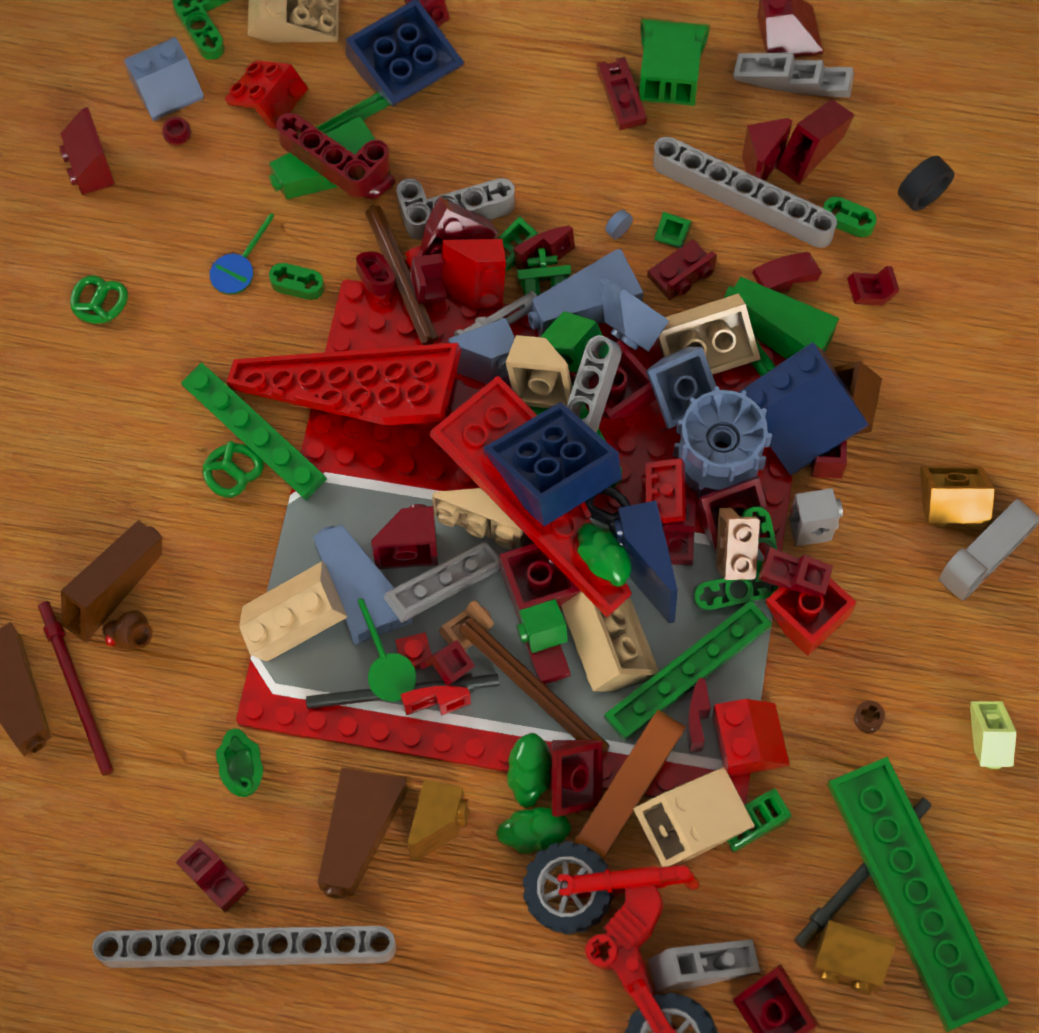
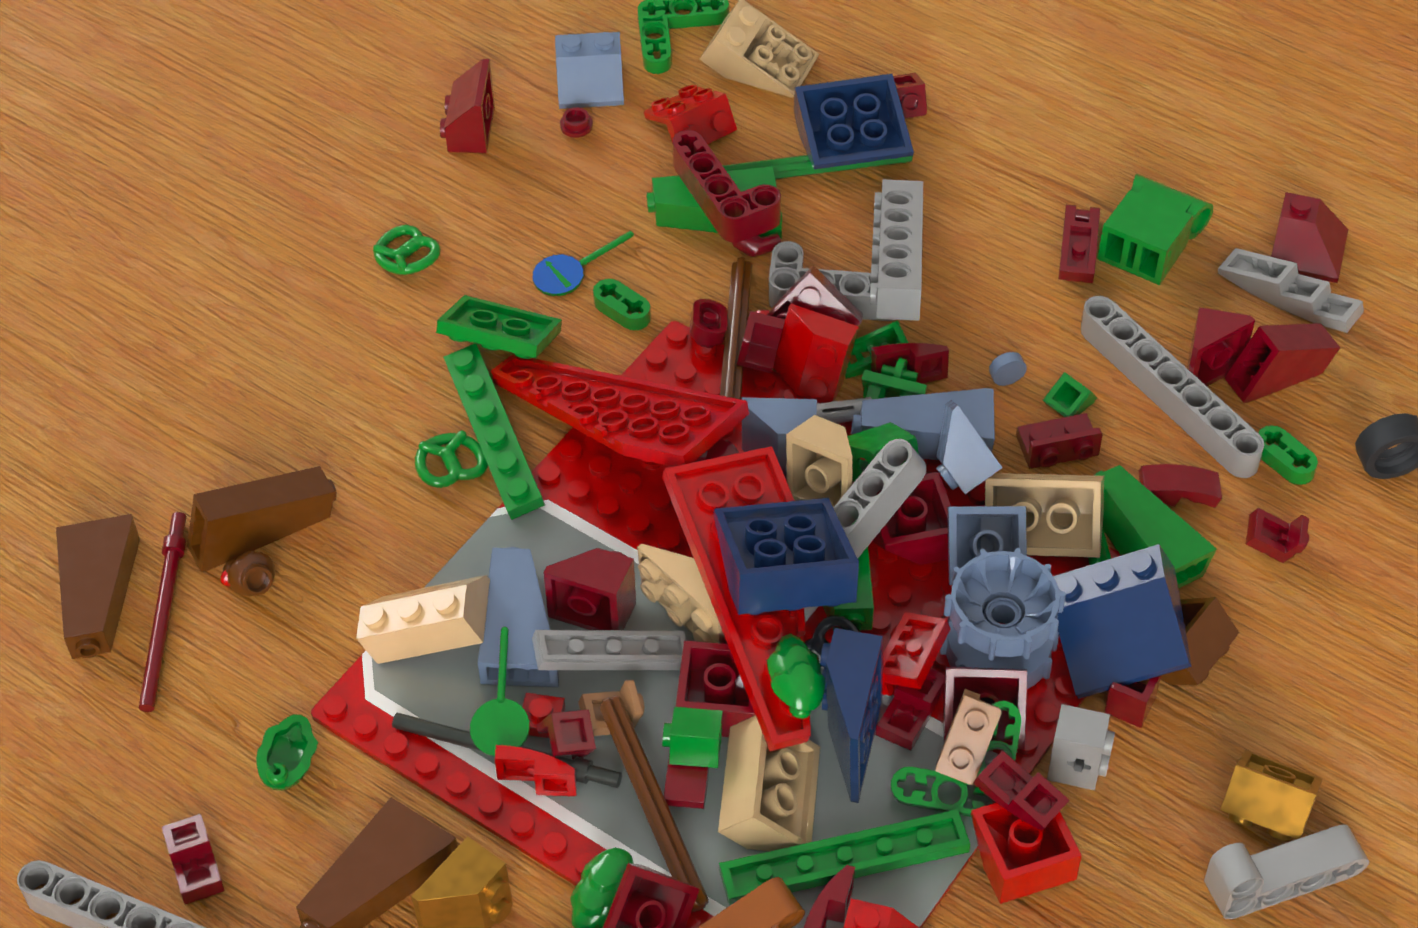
camera: 25 degrees right, 15 degrees down
none -> green plate [436,295,562,359]
none -> light grey brick [870,179,923,321]

